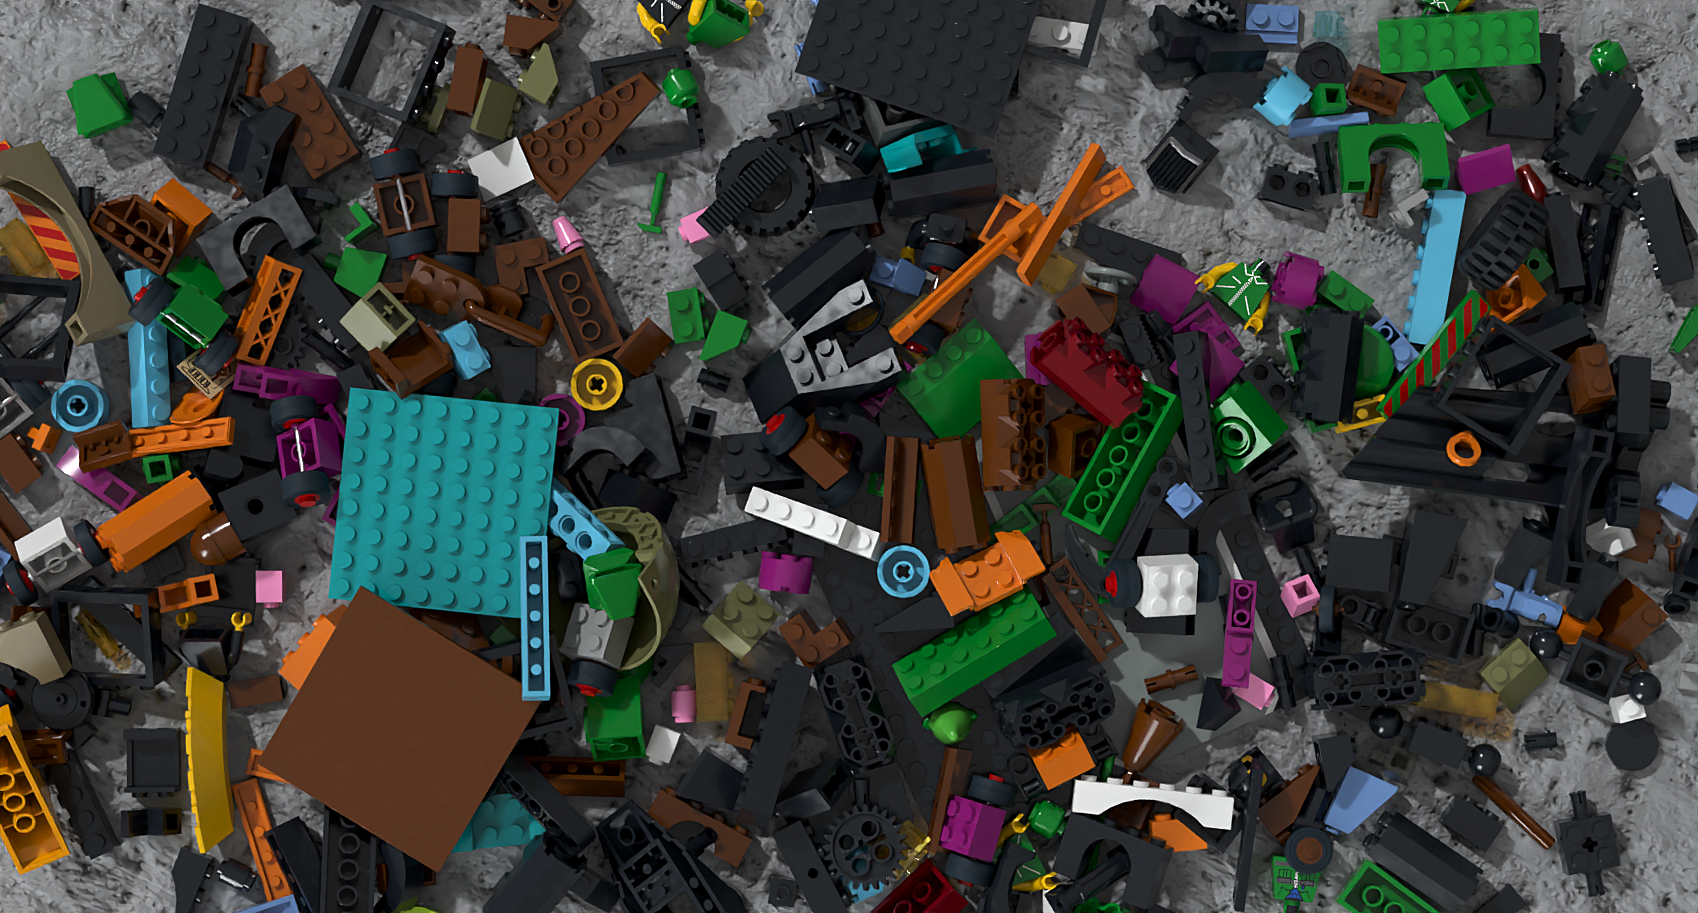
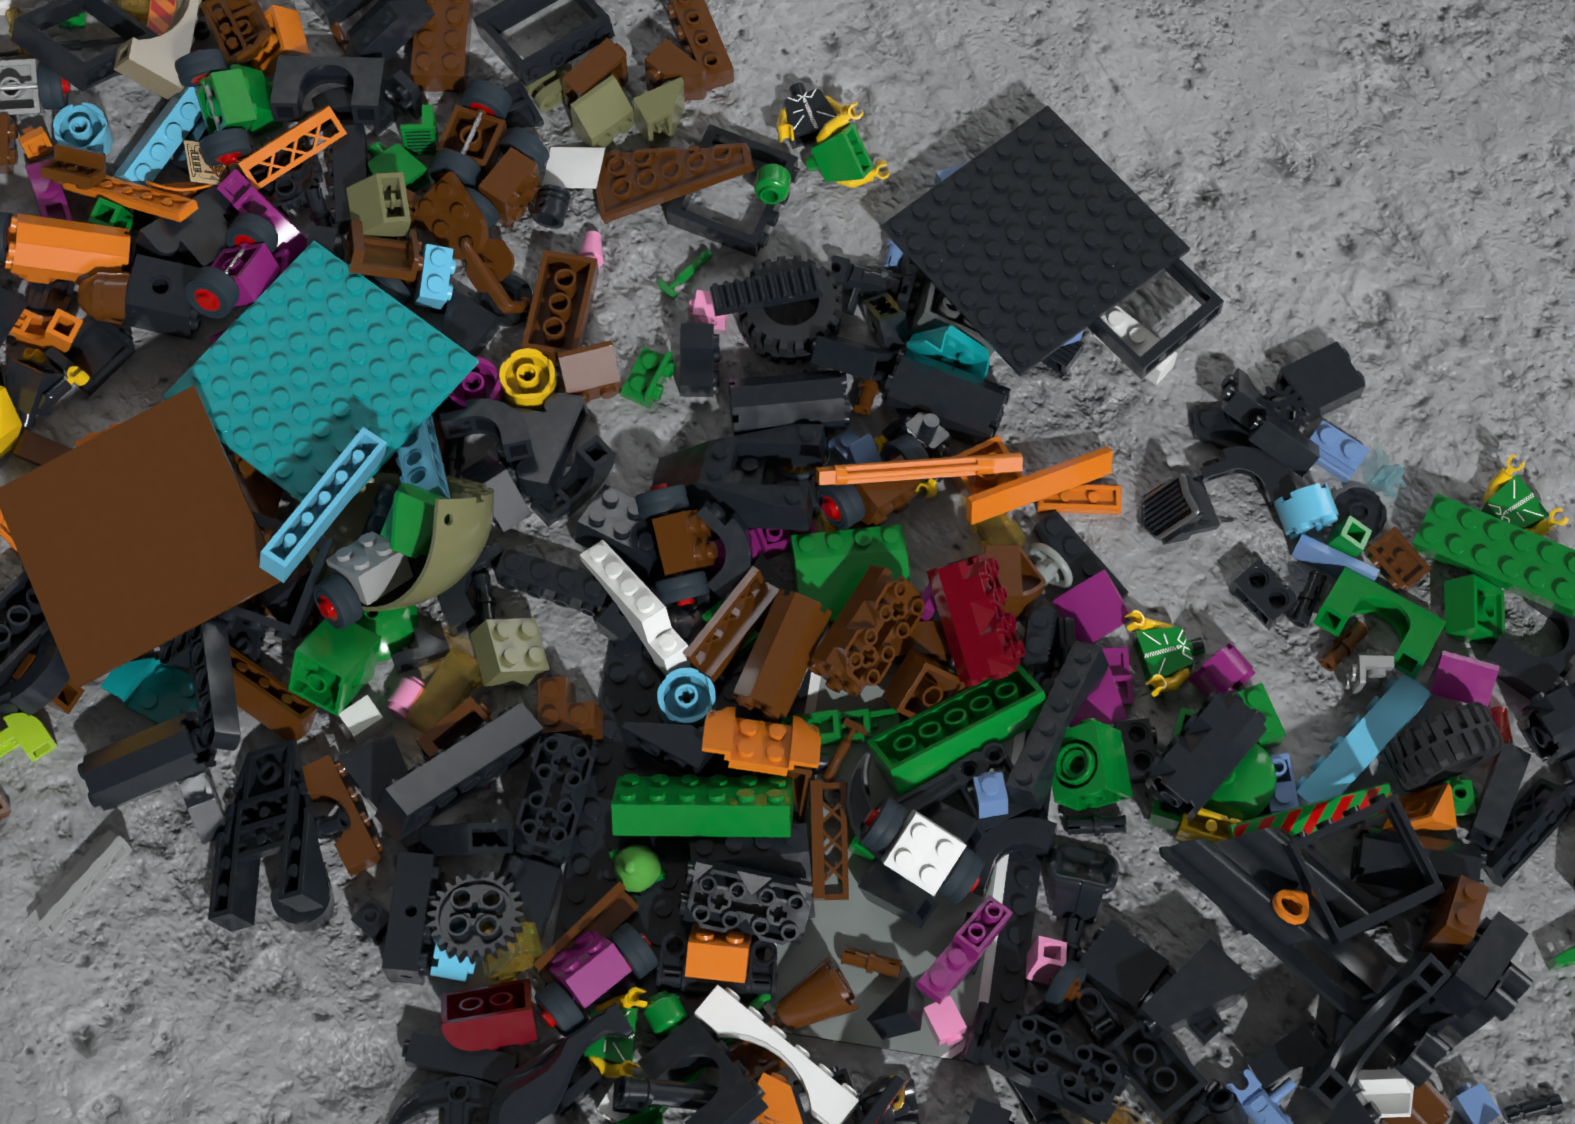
camera: 30 degrees right, 20 degrees down
bright pink brick [256,571,286,608] -> none
reddish brown brick [493,237,551,297] -> none
black pin [696,367,731,393] -> none
green slope [699,310,752,363] -> none
magenta brick [758,551,814,594] -> none

